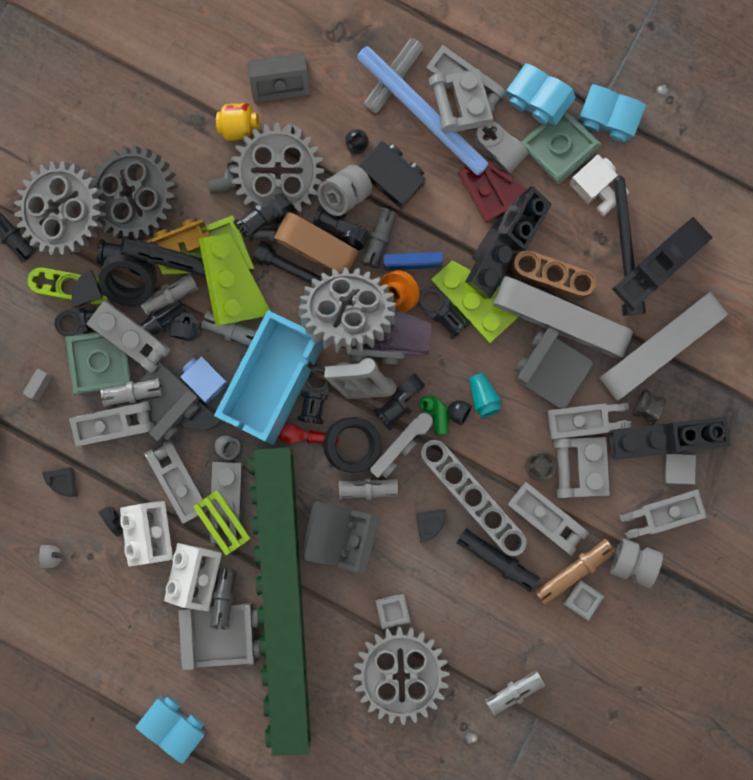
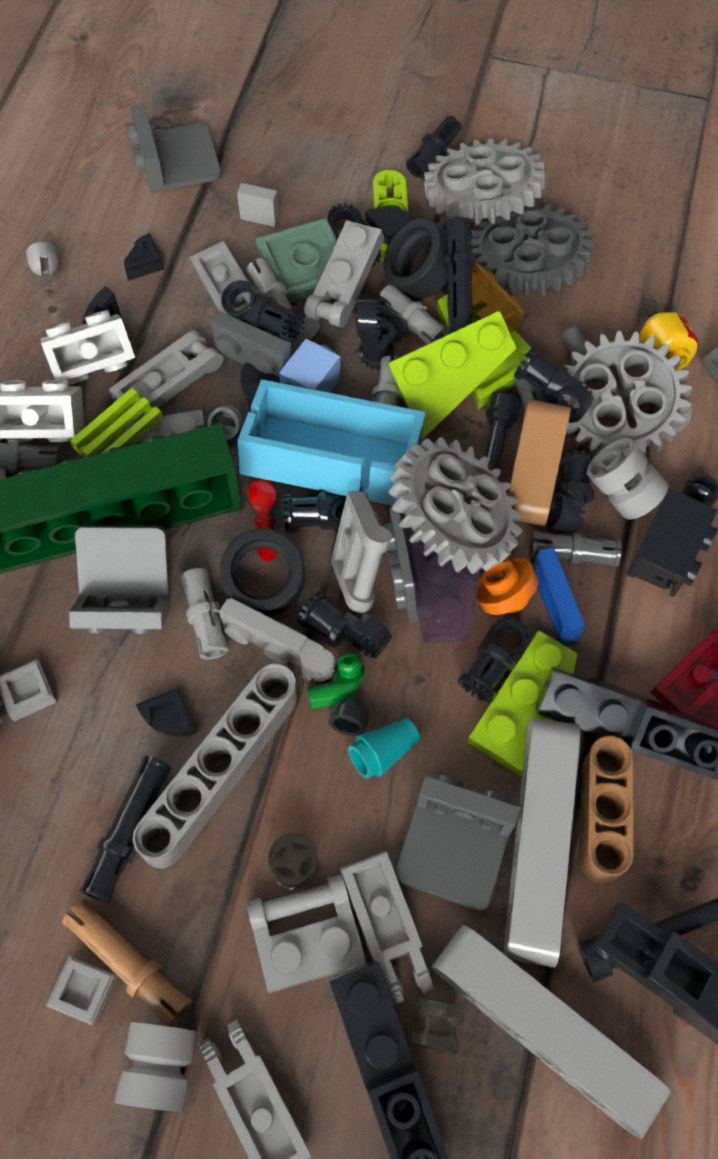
camera: 75 degrees right, 20 degrees down
light grey plate [507,482,589,556] -> none
light grey tile [664,454,696,485] -> none
none -> black connector [221,280,306,343]

